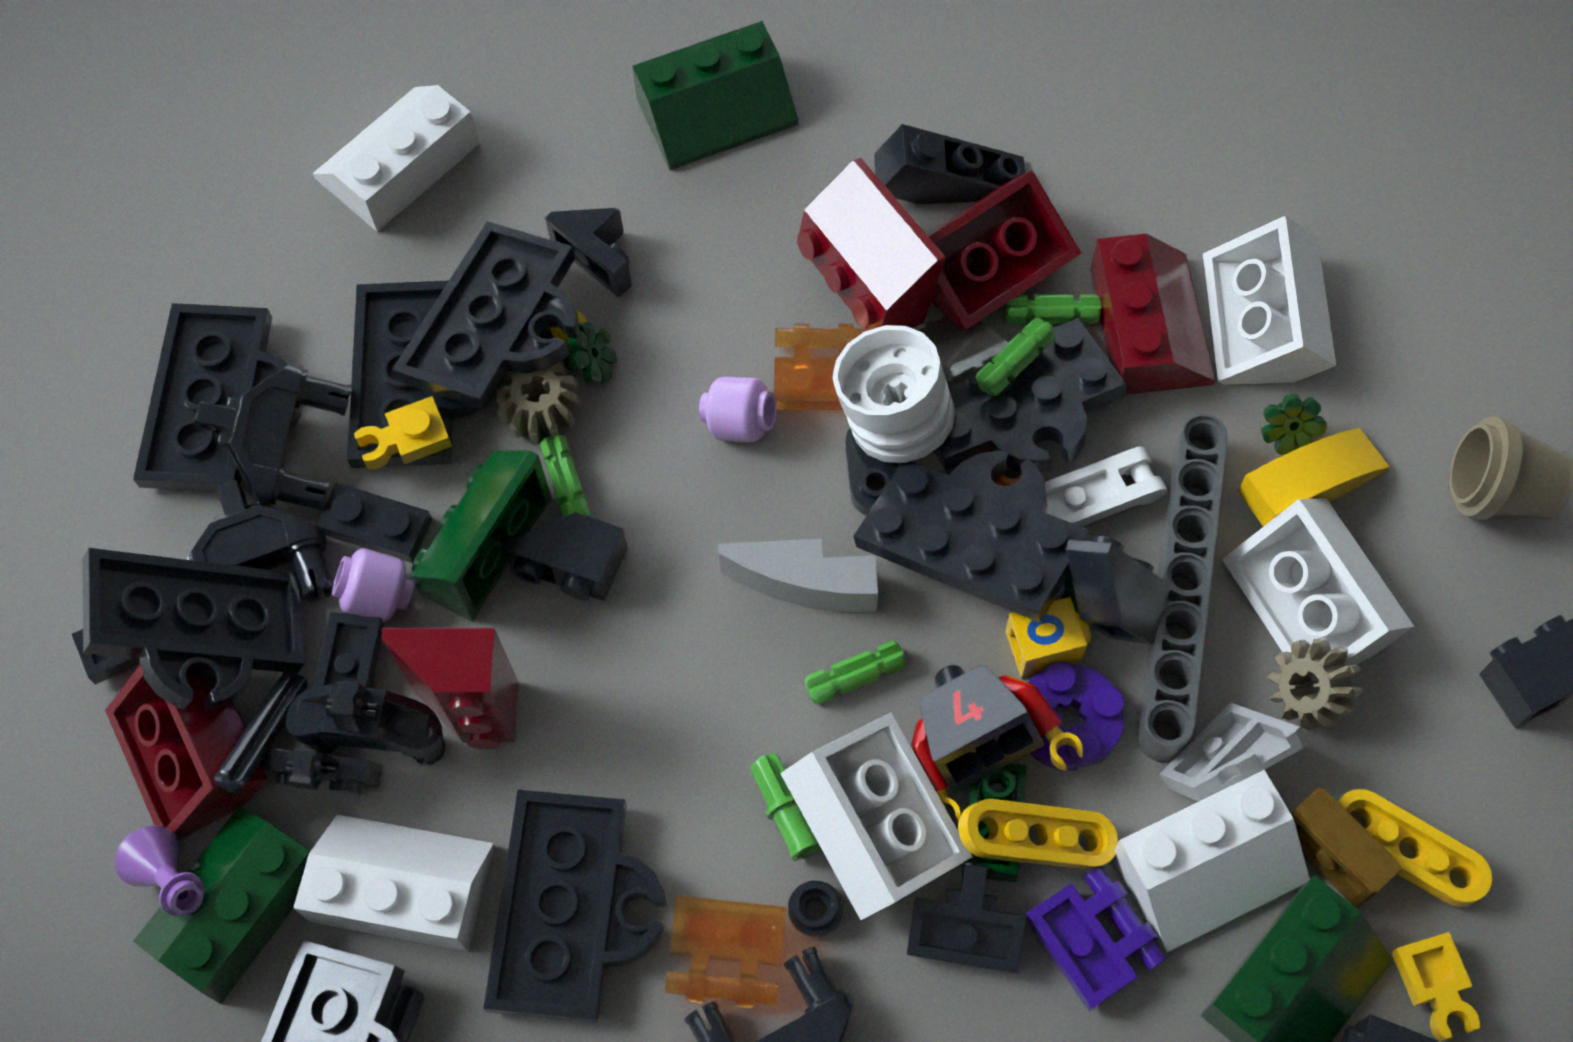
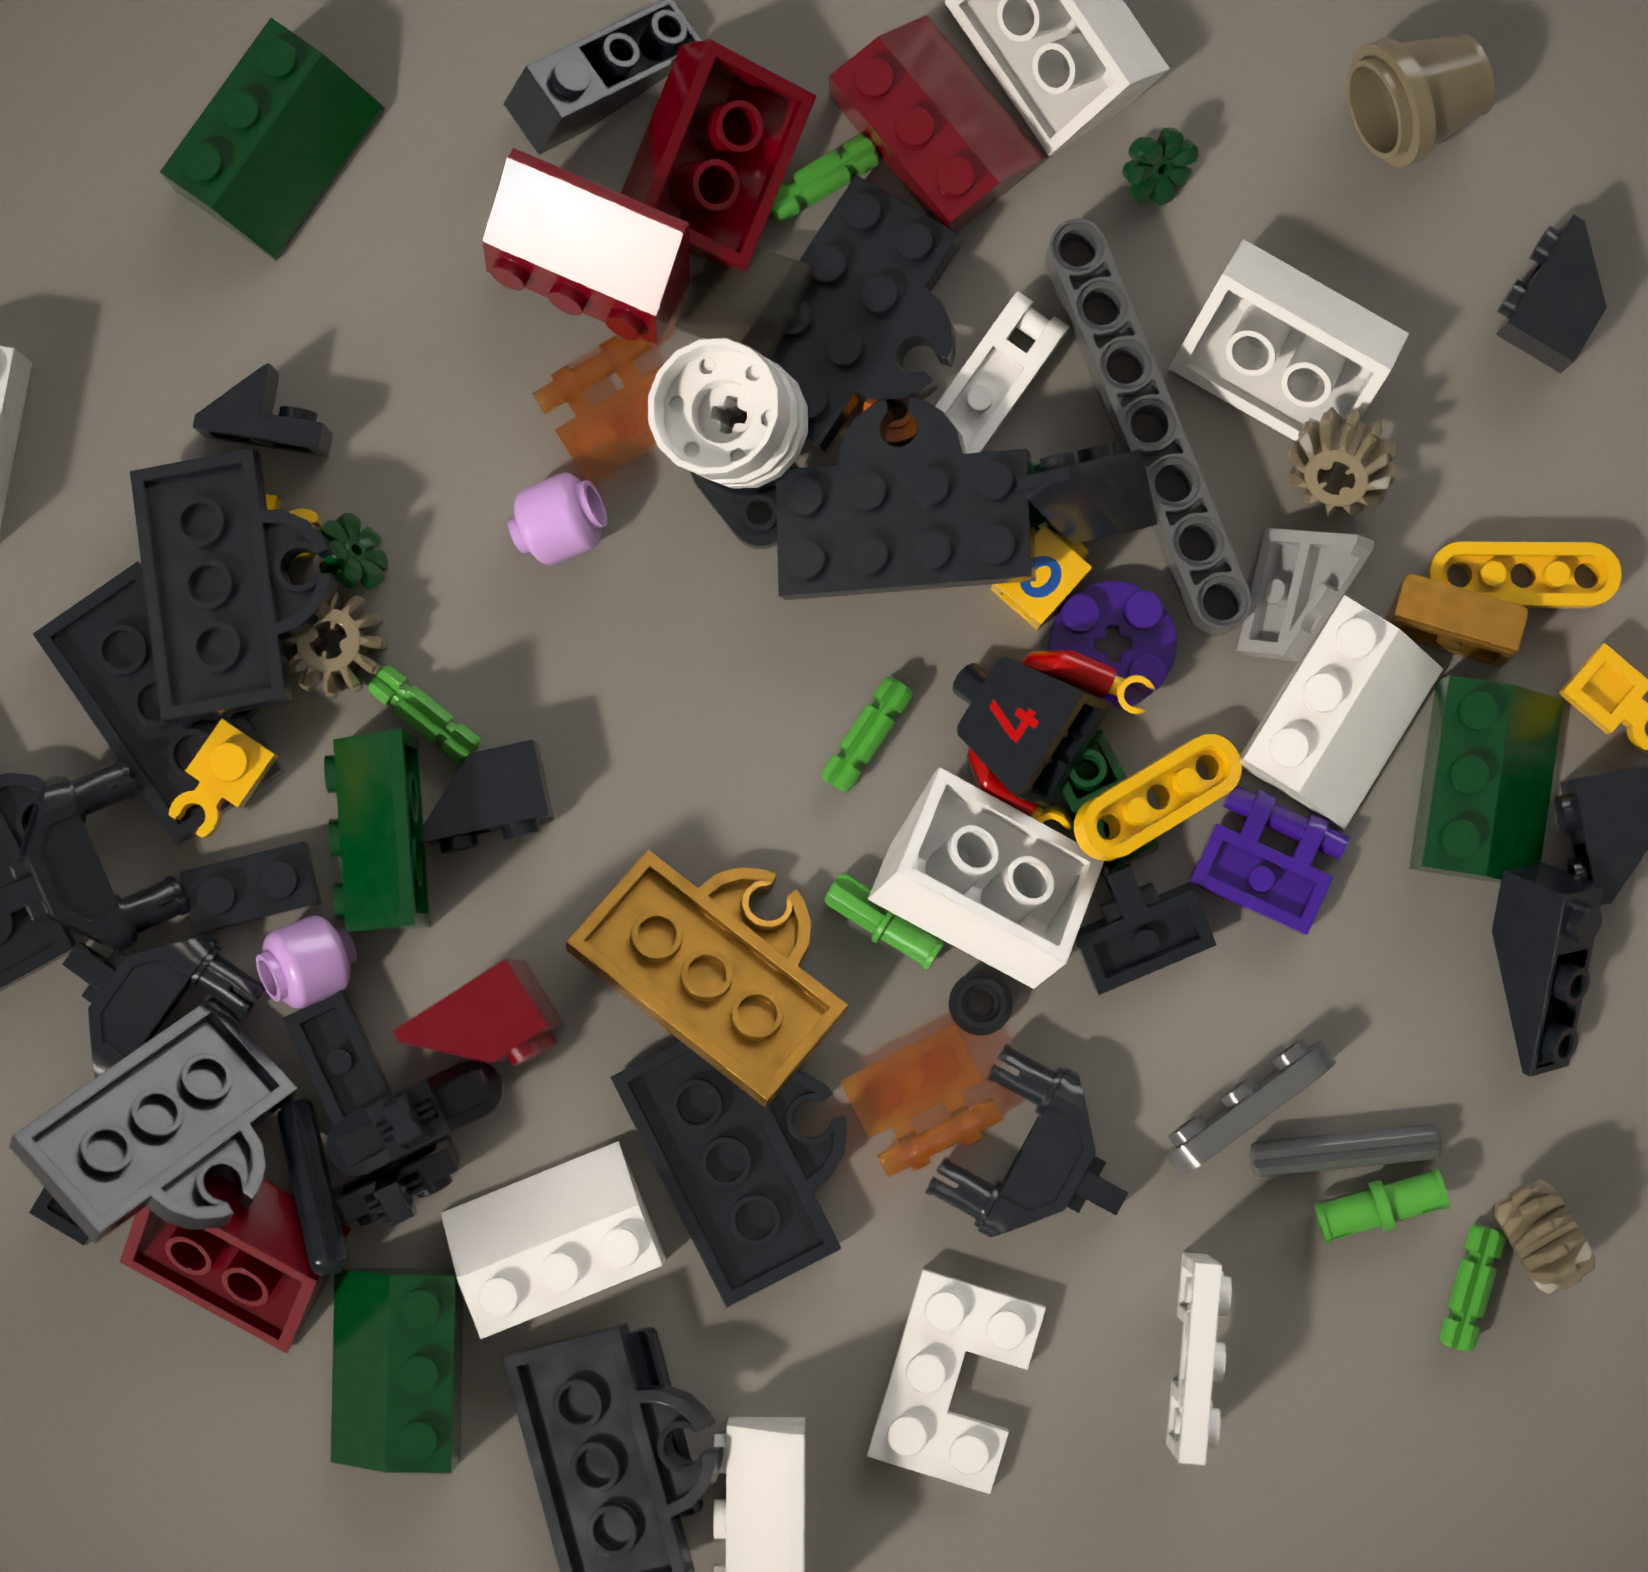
camera: 30 degrees left, 20 degrees up
medium lavender piece [115,825,204,916] -> none
light grey slope [718,538,878,613] -> none
bright green axle [976,318,1055,396] -> none
yellow slope [1238,427,1390,527] -> none
none -> pearl gold plate [566,850,848,1108]

